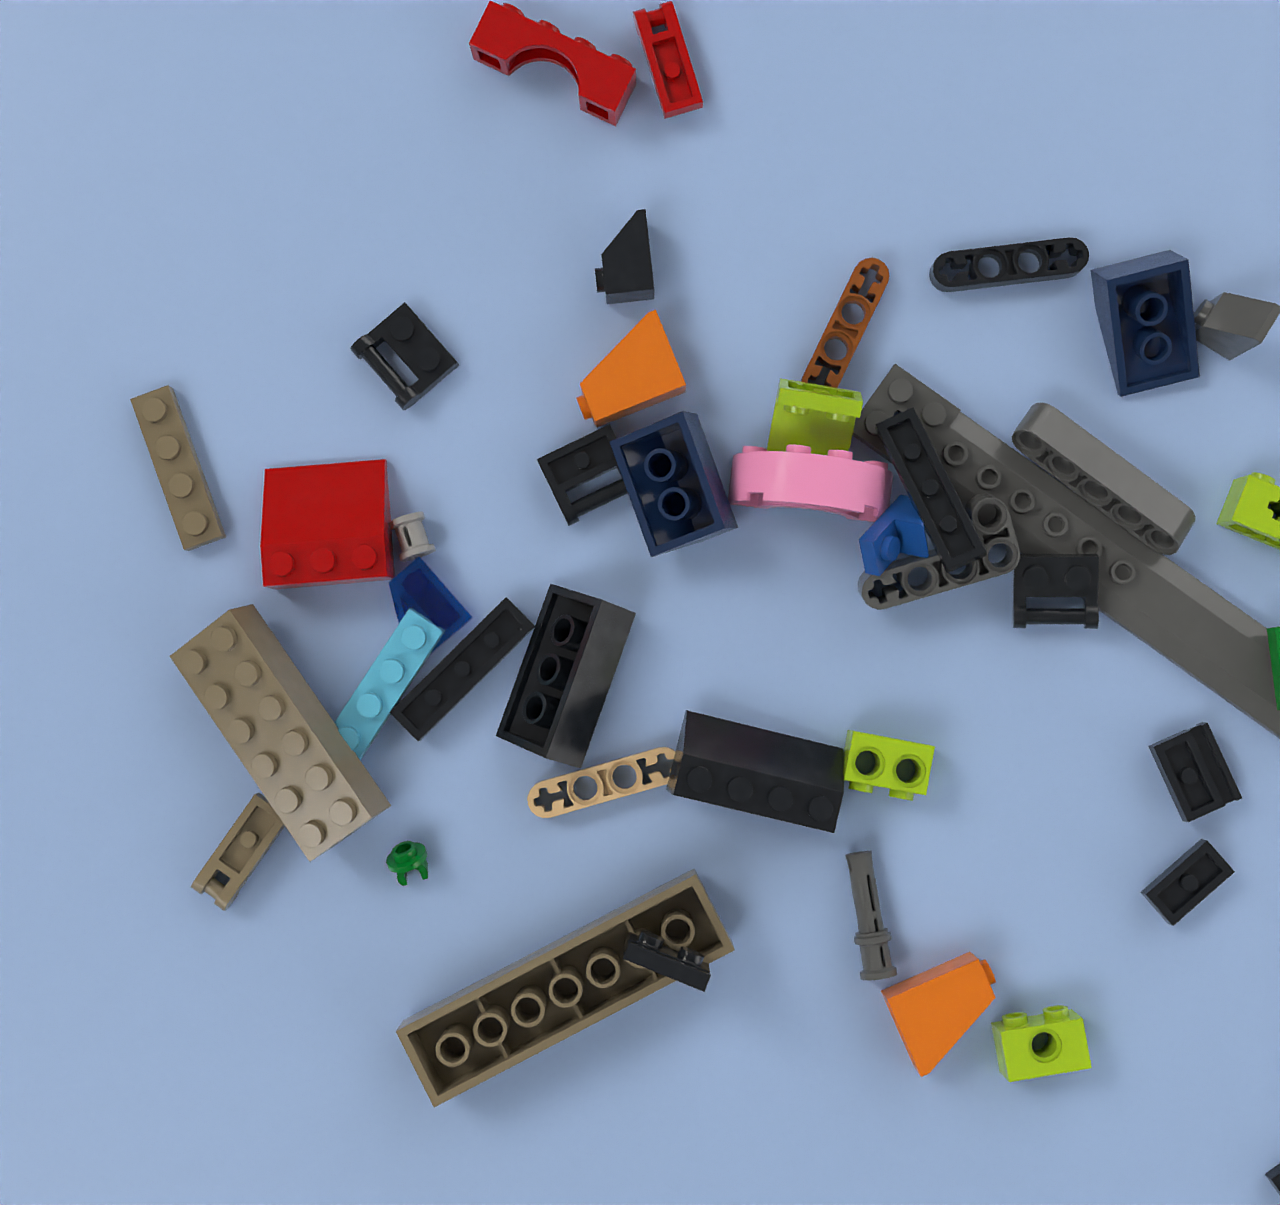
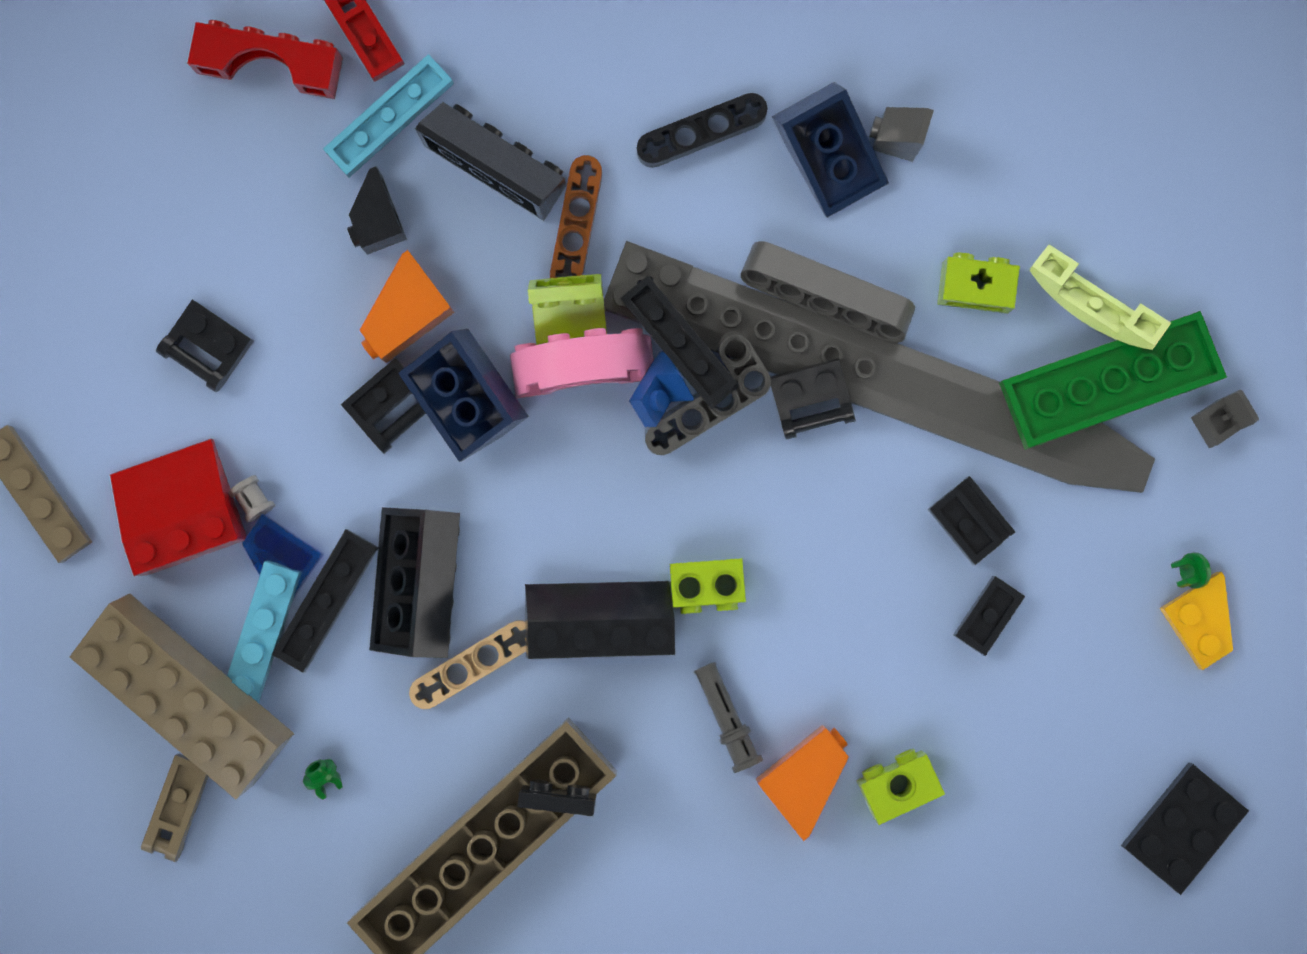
camera: 20 degrees left, 0 degrees up
none -> medium azure plate [323,54,454,178]
none -> black slope [415,102,566,221]

